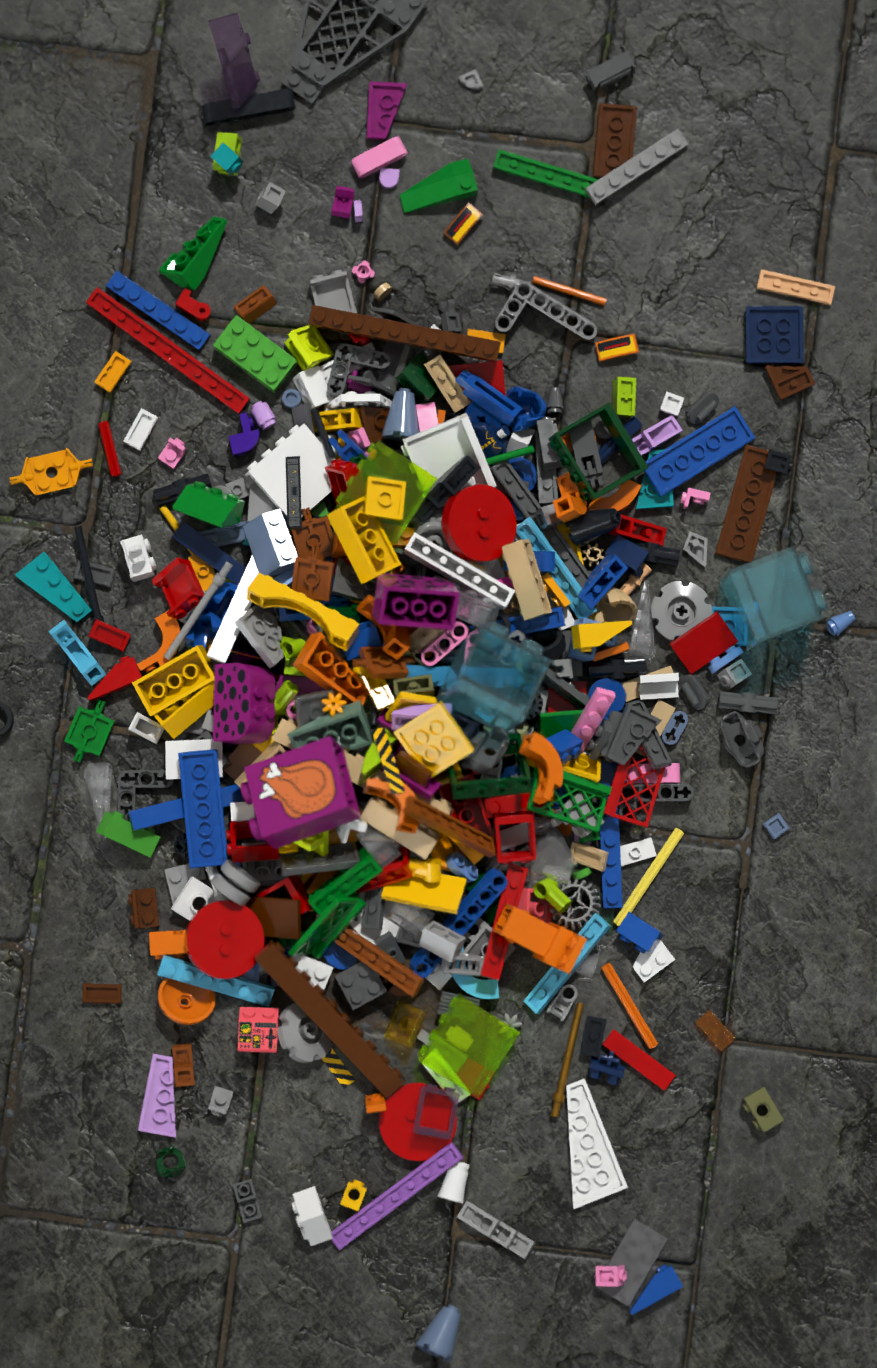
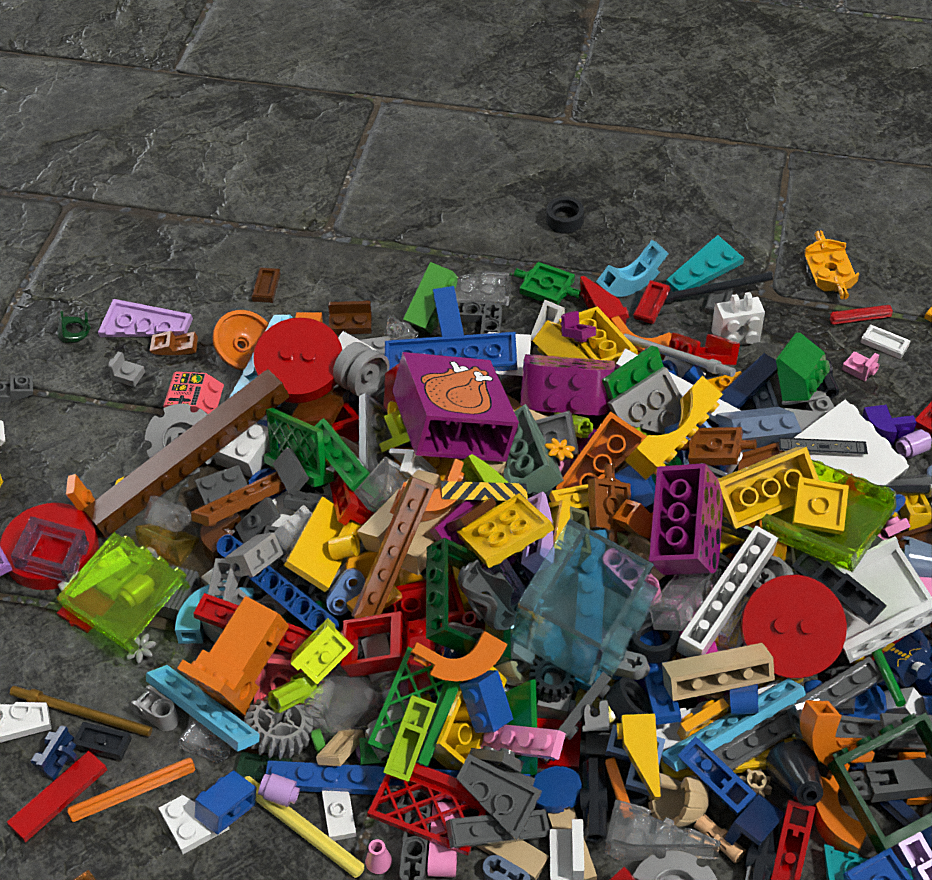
camera: 100 degrees right, 35 degrees down
none -> clear piece [143,496,191,532]
none -> lavender brick [258,773,300,807]
none -> dark grey tile [273,447,309,495]
none -> neon yellow bracket [290,618,354,684]
none -> bright pink cone [365,839,392,874]
none -> lime slope [383,695,437,782]
none -> clear bracket [384,316,418,340]
none -> magenta bracket [561,311,596,342]
none -> green plate [602,346,664,400]

